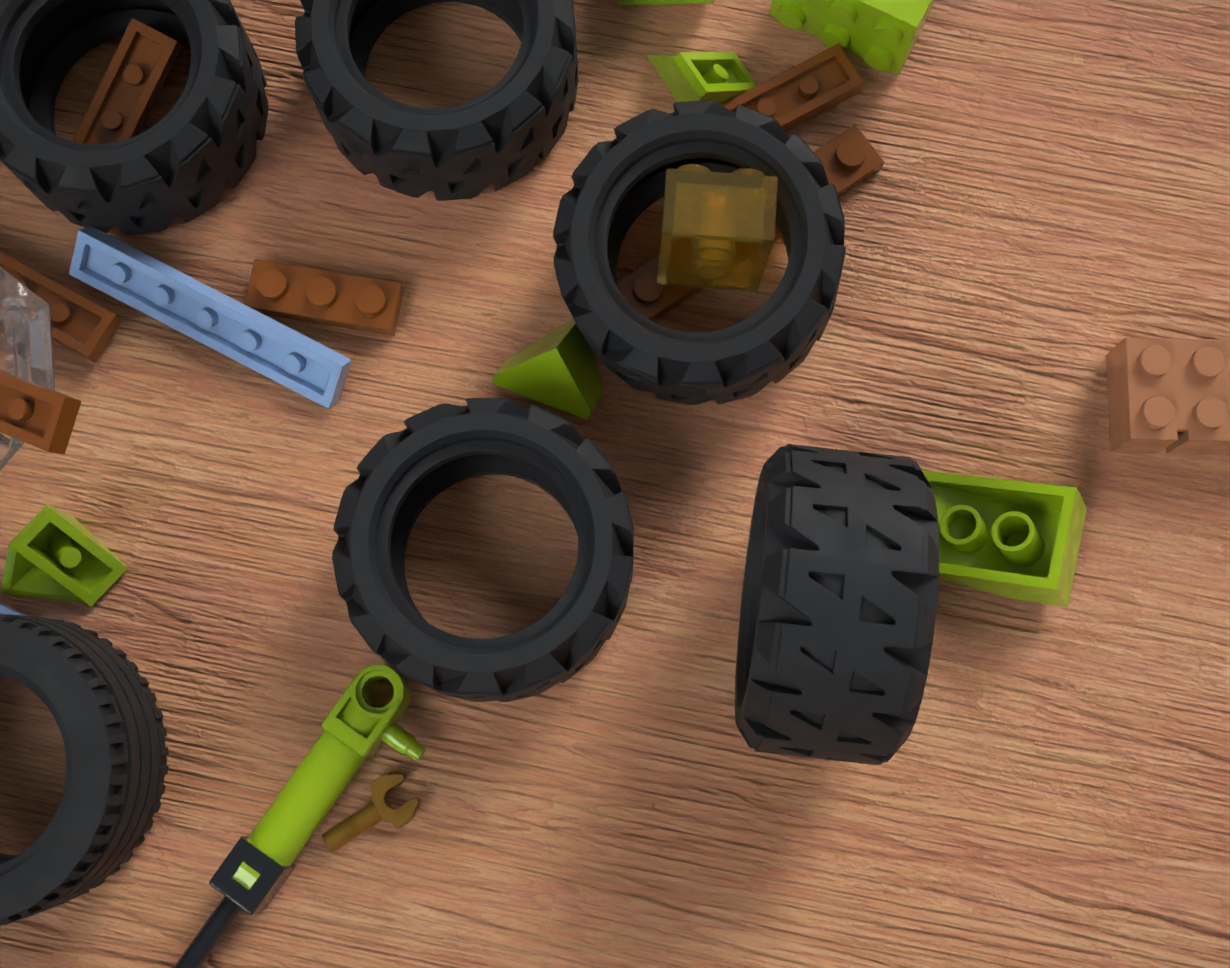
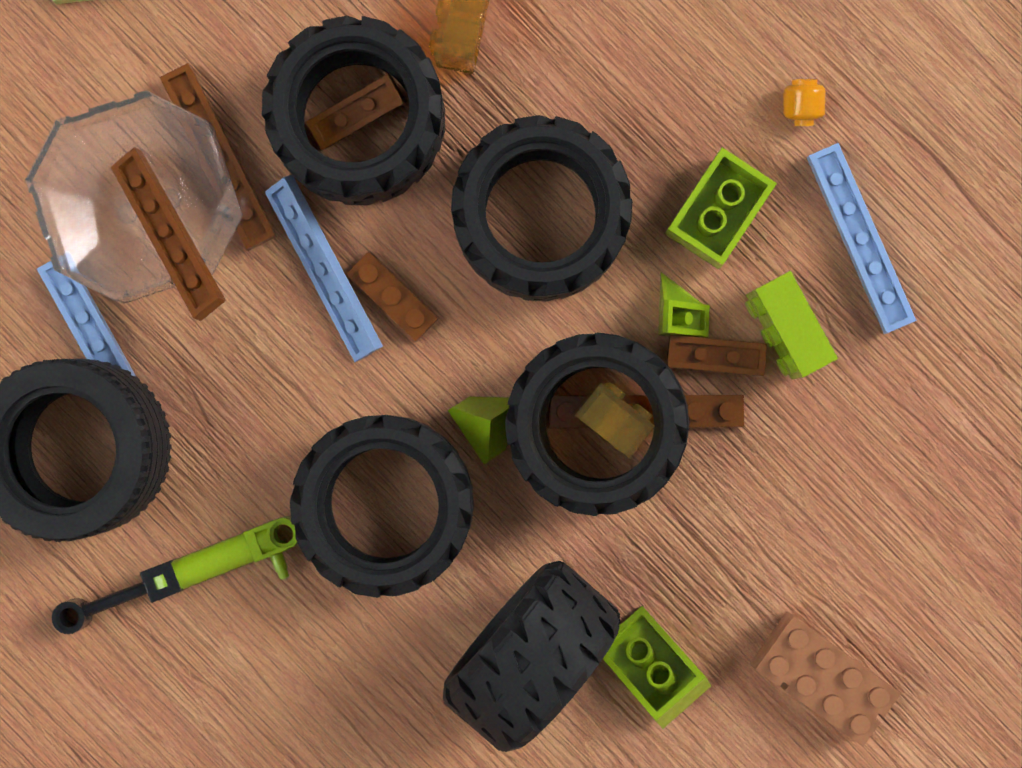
camera: 35 degrees right, 10 degrees up
lime slope [1,504,128,607] -> none
pearl gold bar [322,774,421,852] -> none

